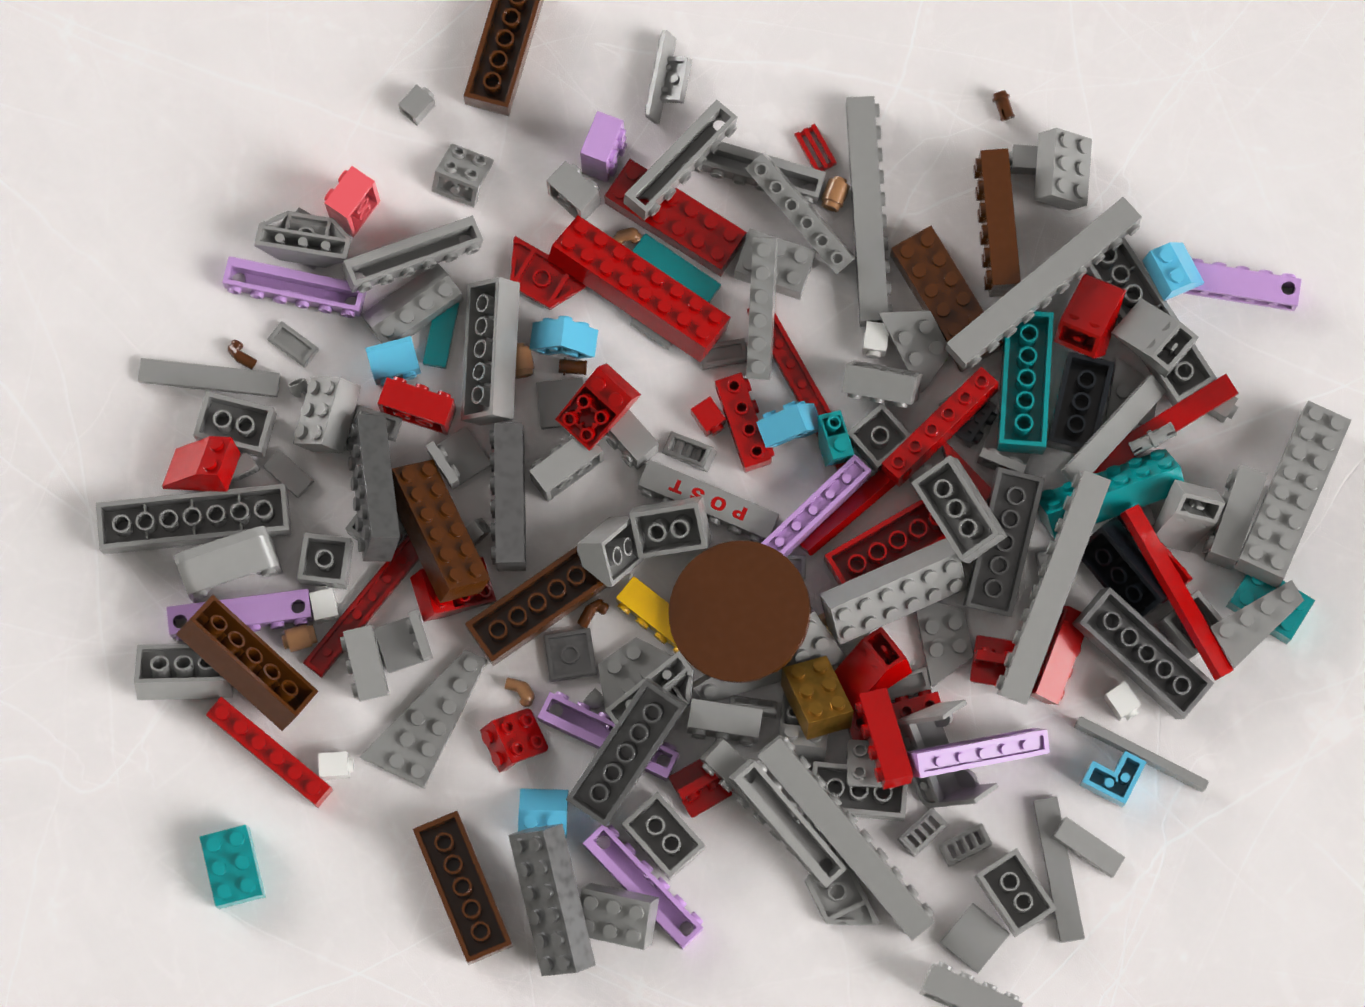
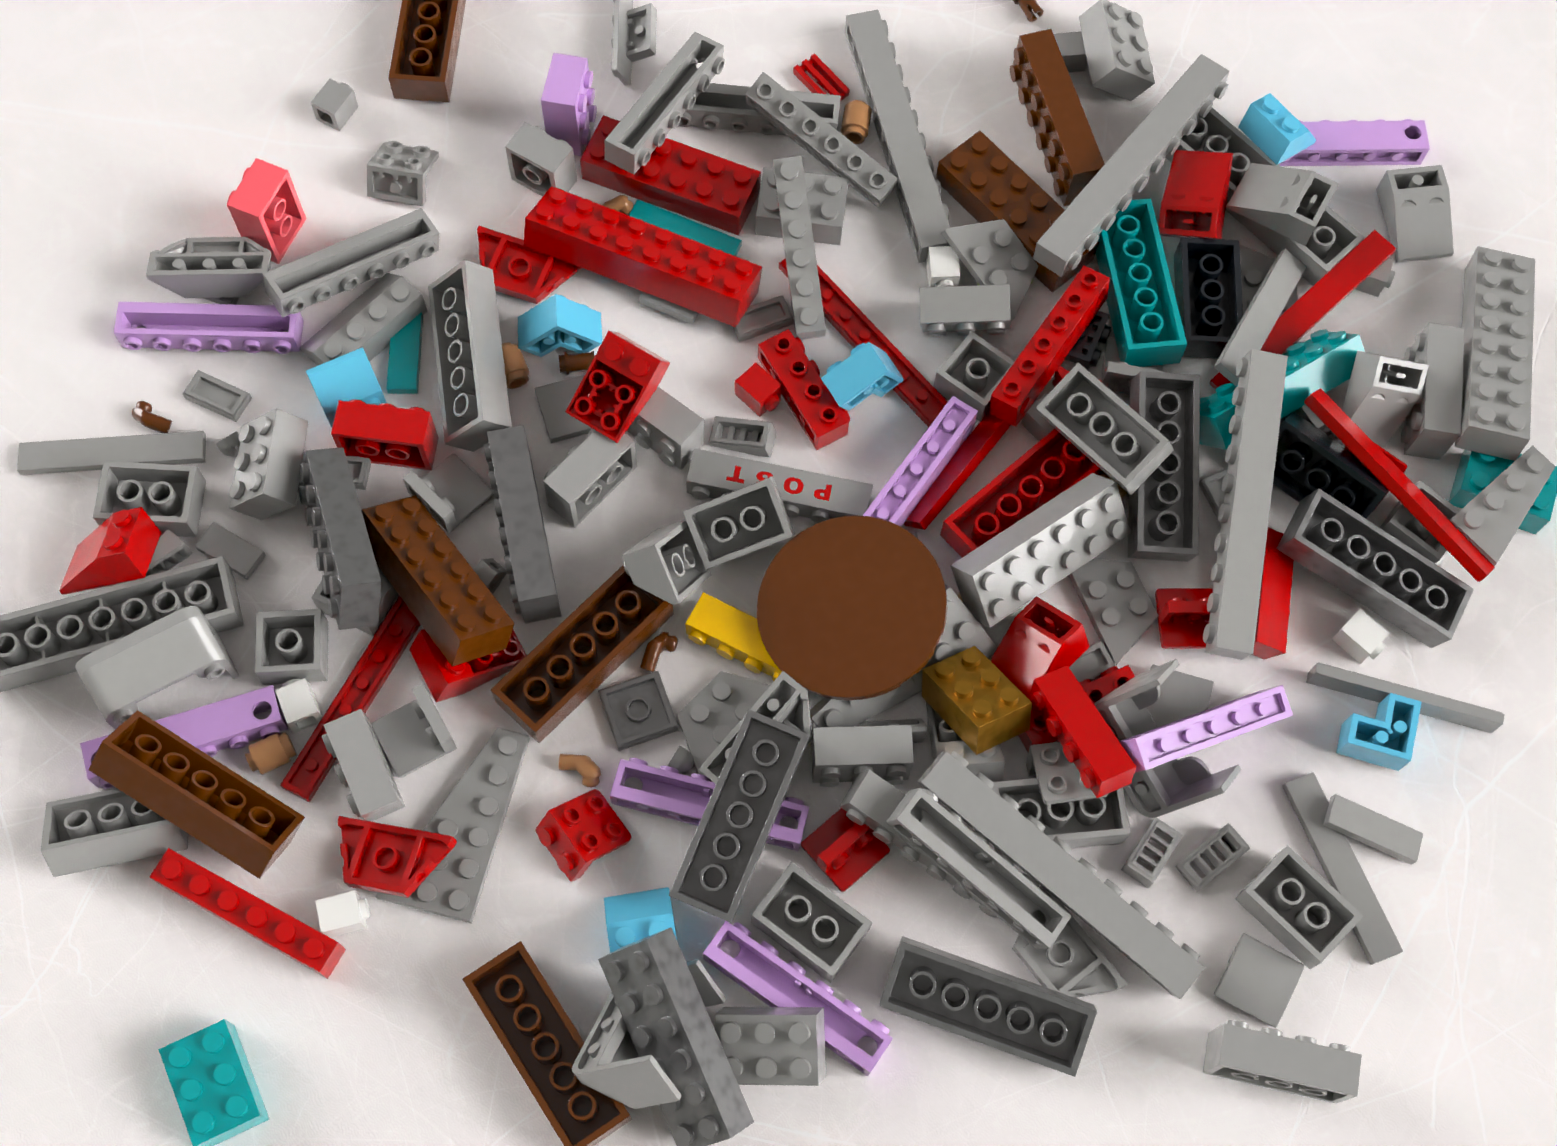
camera: 15 degrees left, 10 degrees down
teal slope [818,410,855,467] -> none
light grey pin [1128,422,1177,456] -> none
none -> red wing [338,816,457,898]
none -> light grey windscreen [572,959,726,1109]
none -> flat silver brick [879,936,1097,1077]
none -> light grey tile [1147,664,1214,727]
none -> light grey slope [1376,165,1454,262]

